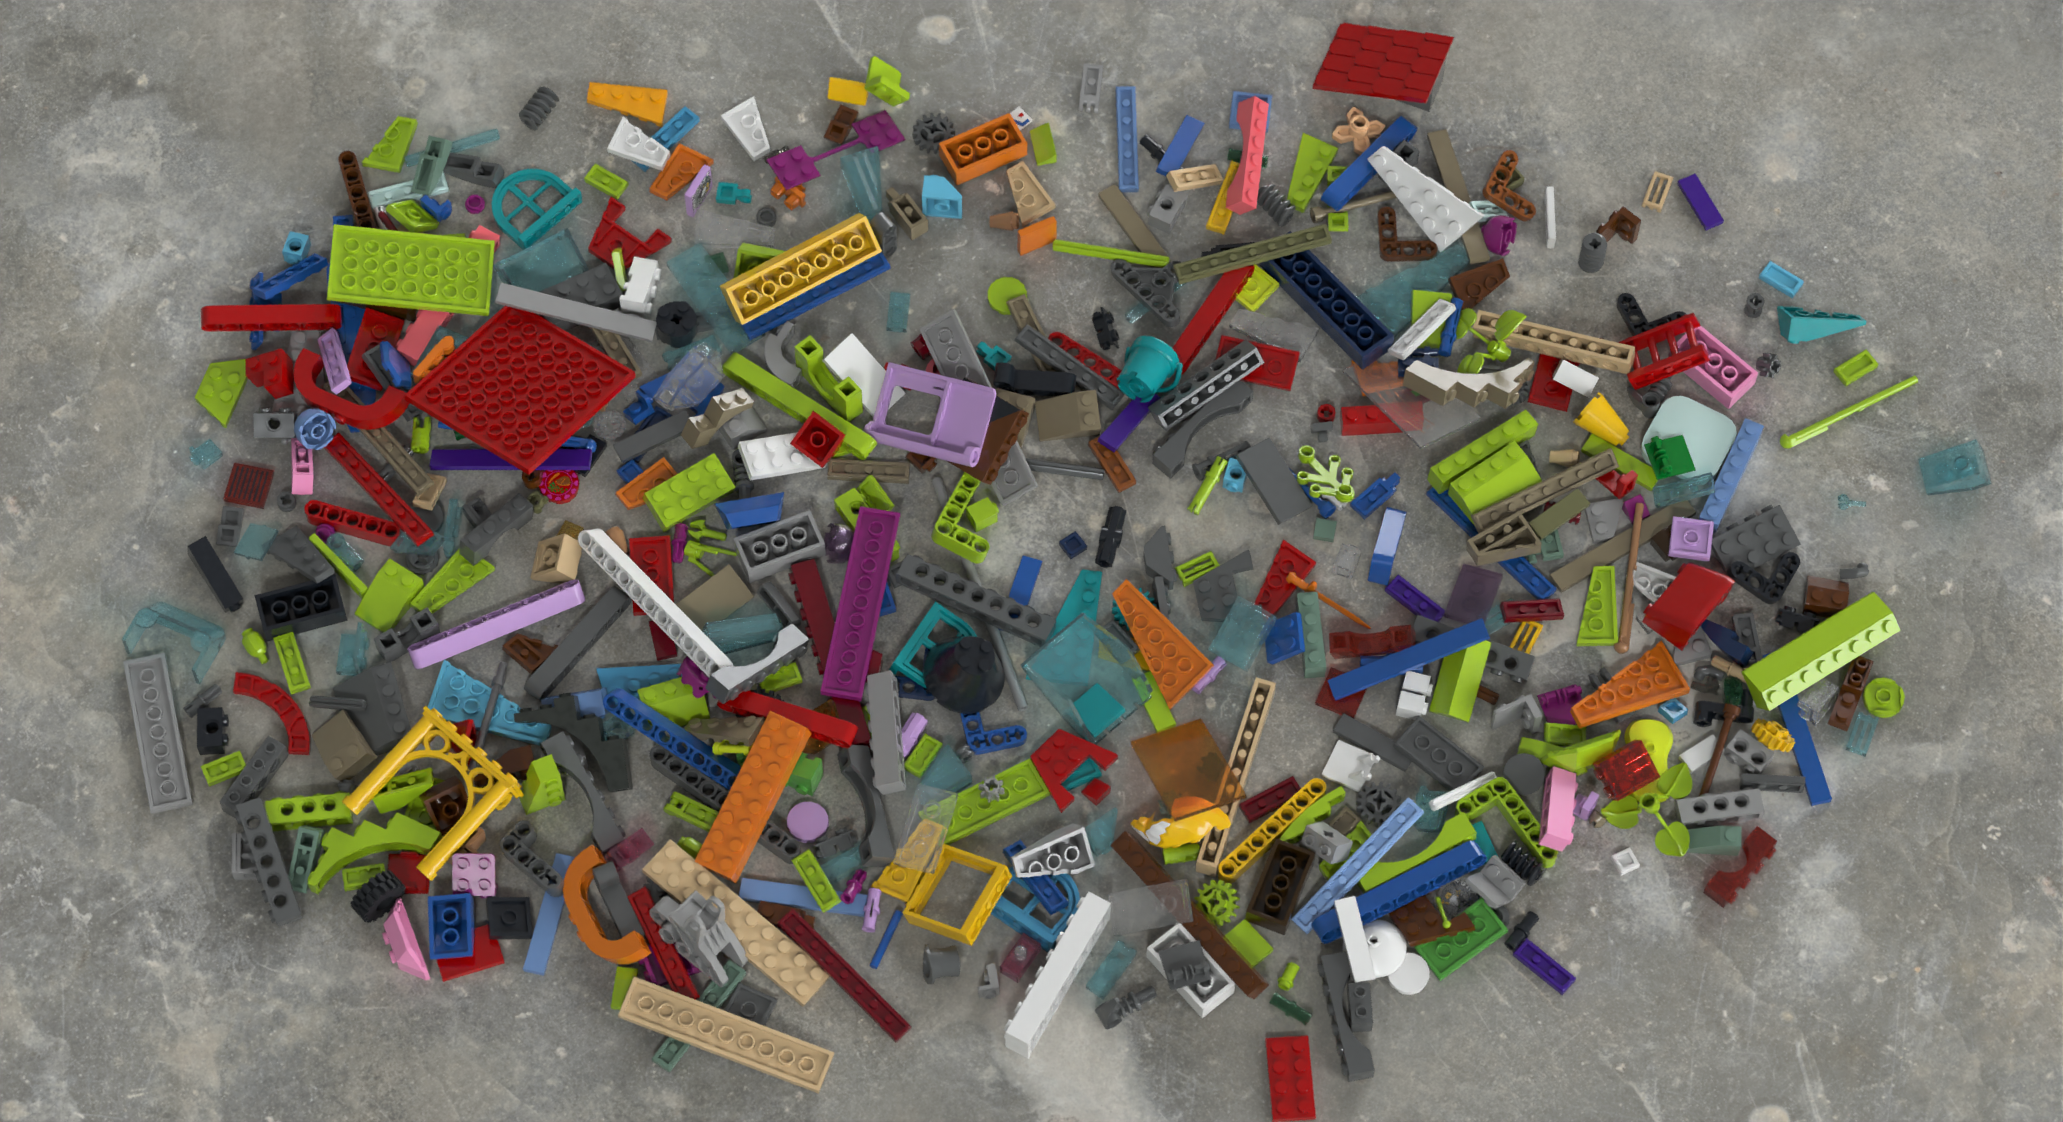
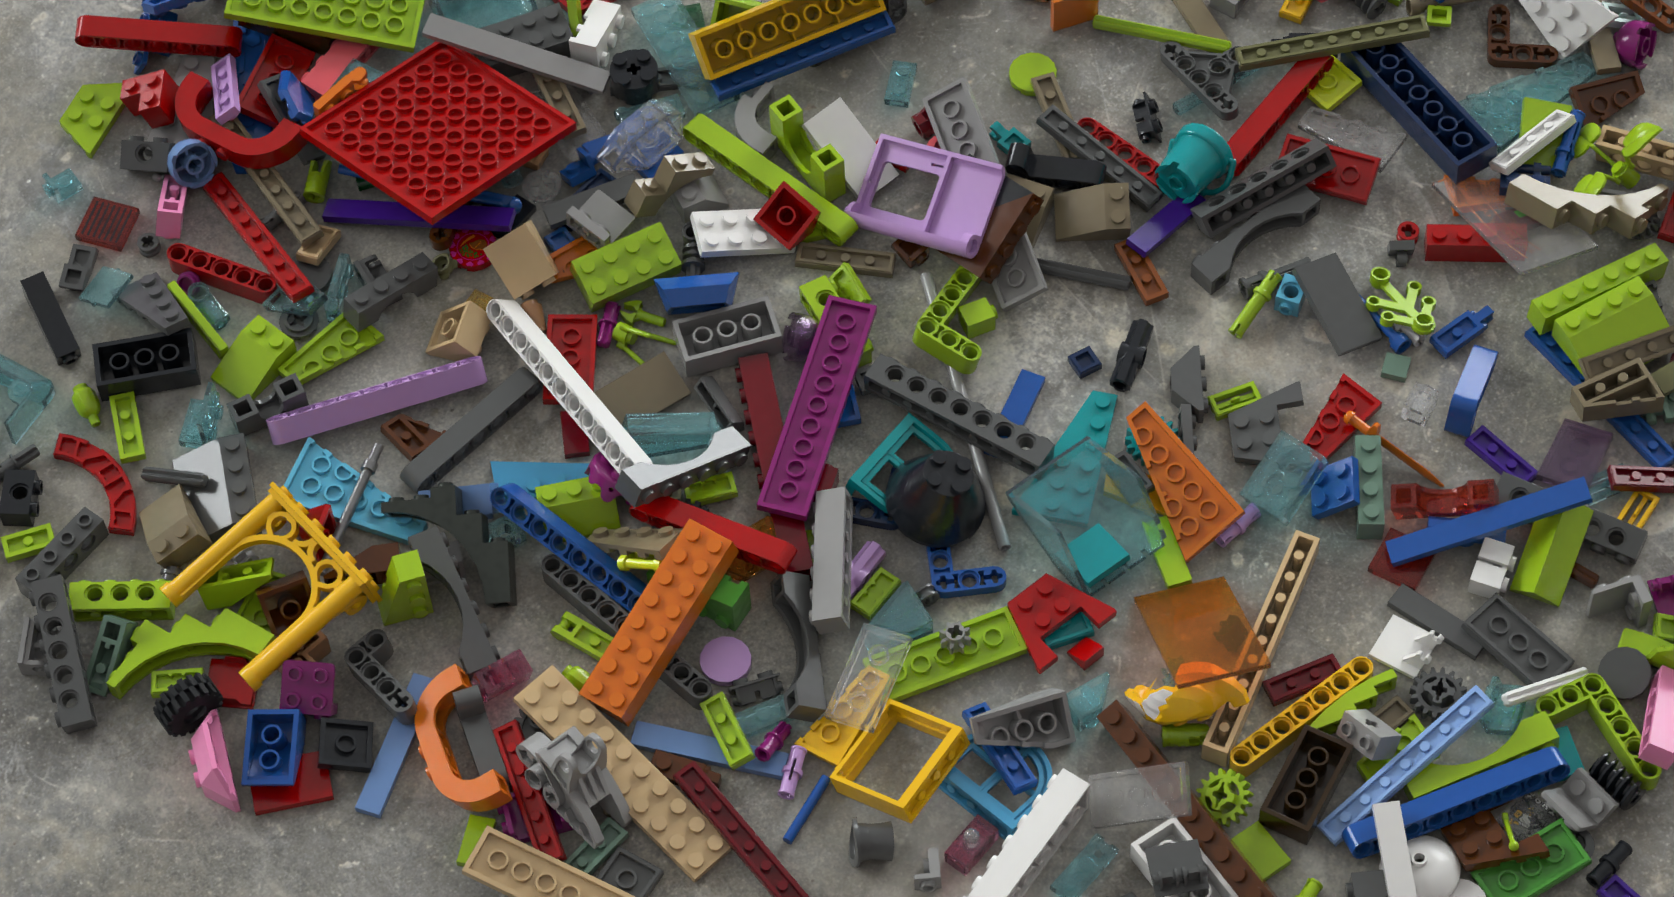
camera: 10 degrees right, 5 degrees down
none -> tan slope [483,220,559,300]
none -> light grey bracket [566,190,635,249]

